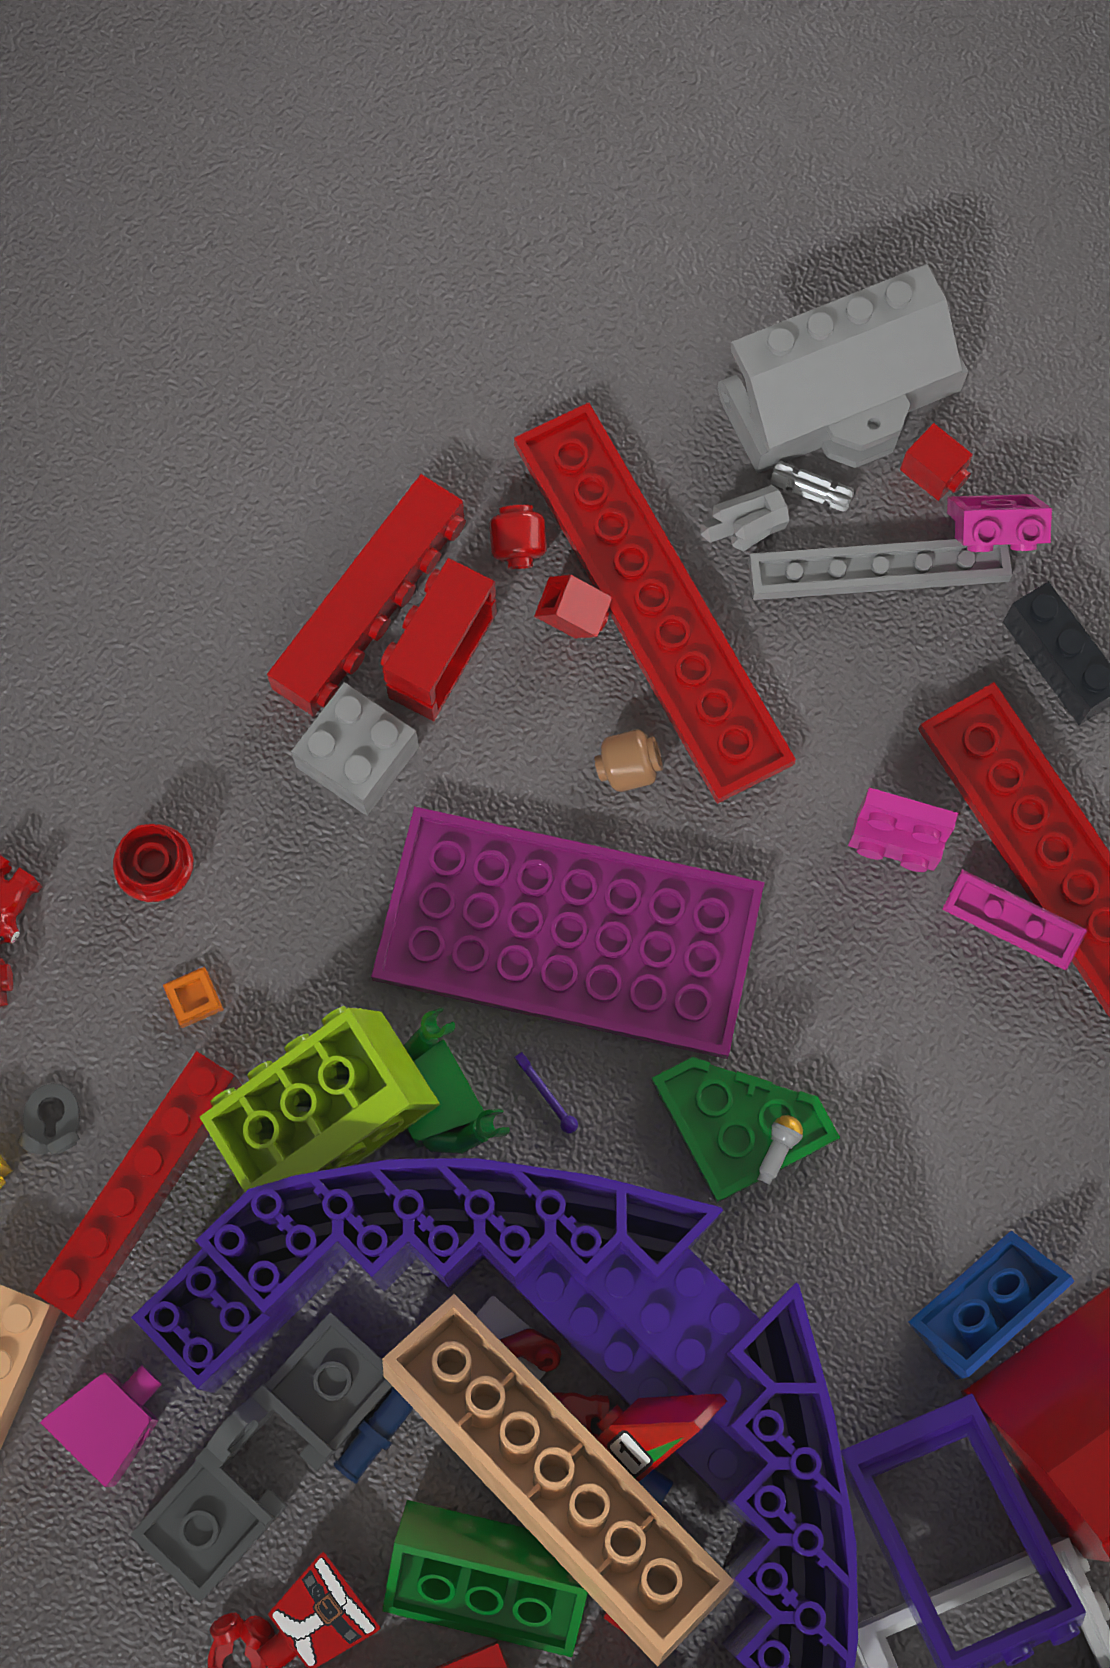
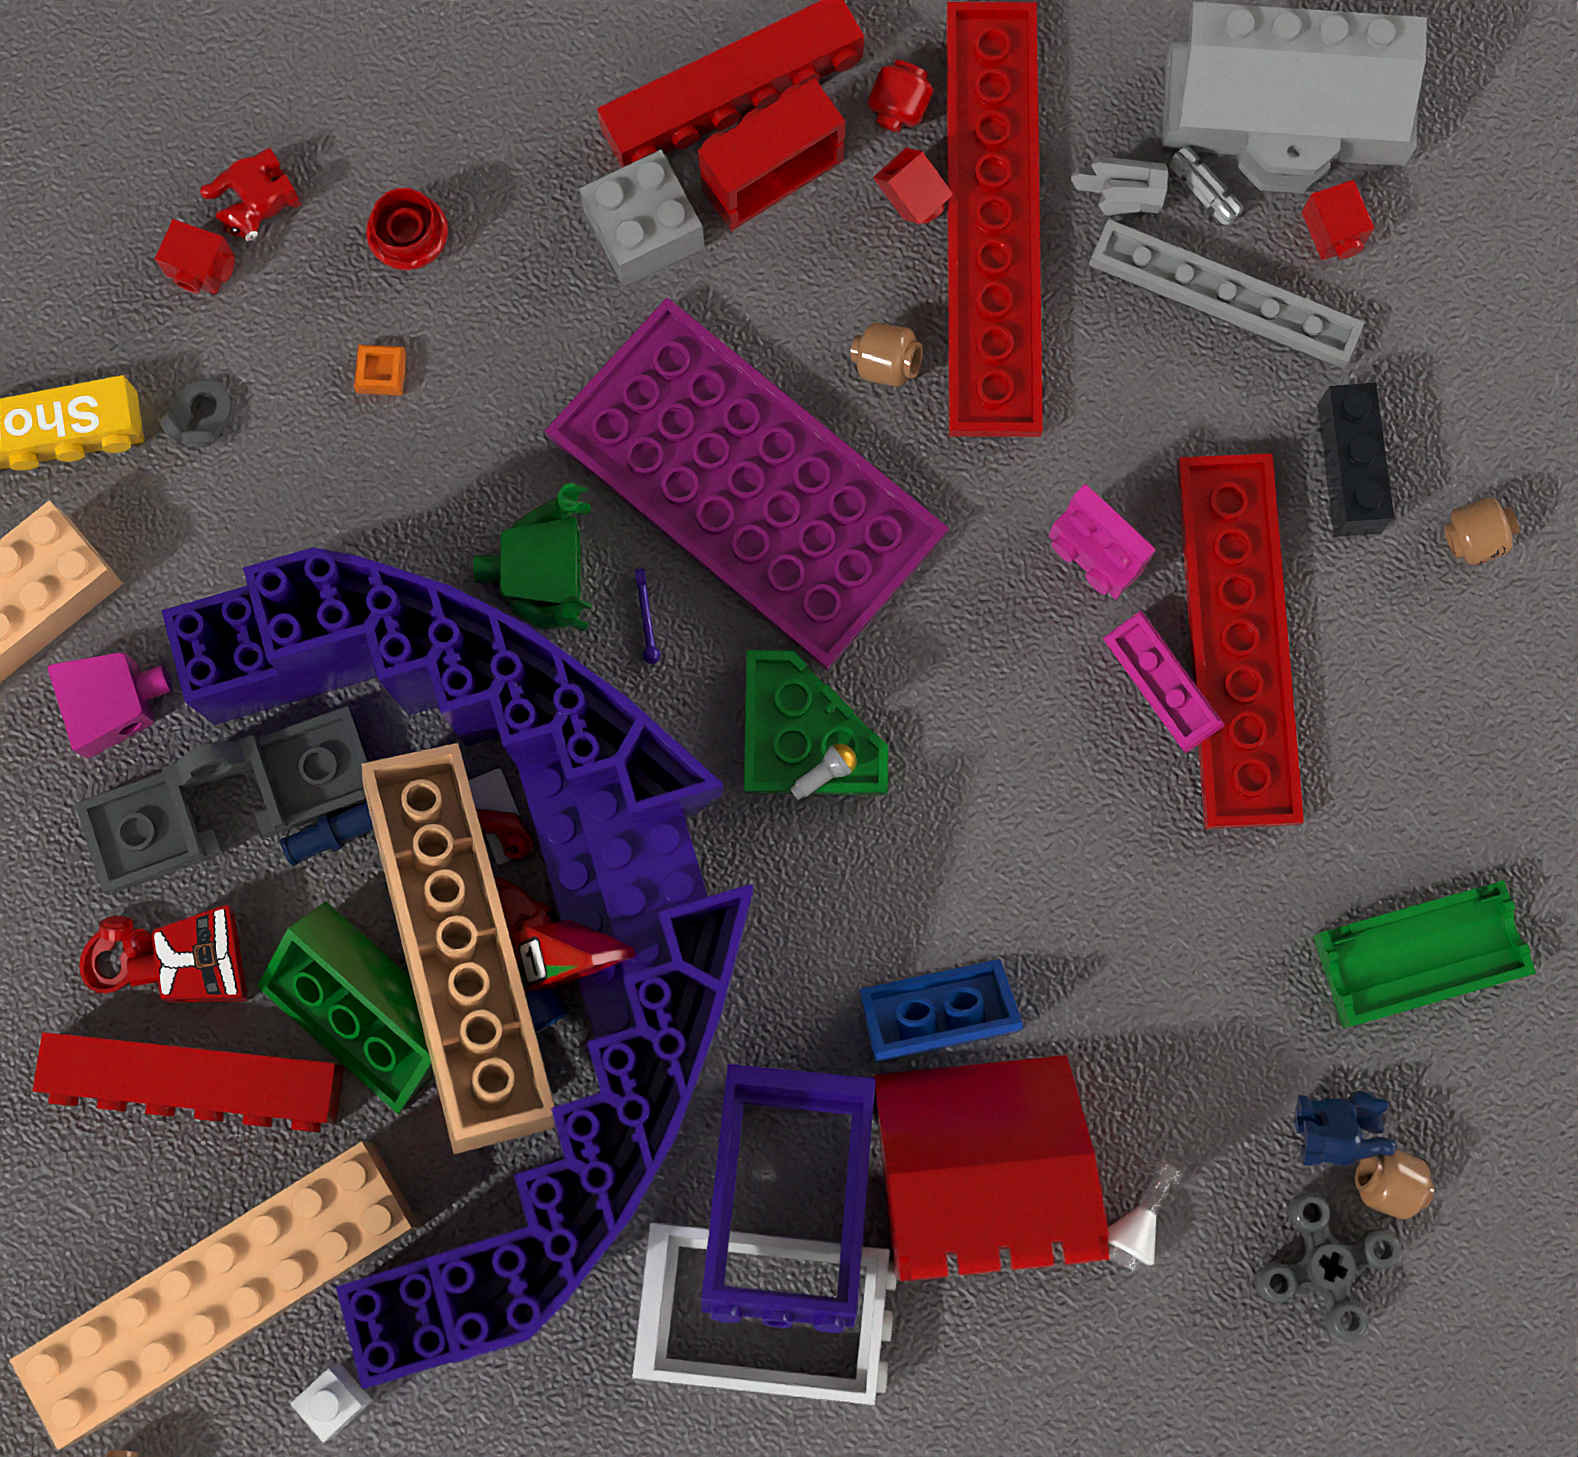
camera: 30 degrees right, 5 degrees up
red brick [33,1051,242,1322] -> none
lime brick [200,1006,440,1192] -> none
dark pink plate [947,494,1052,552] -> none

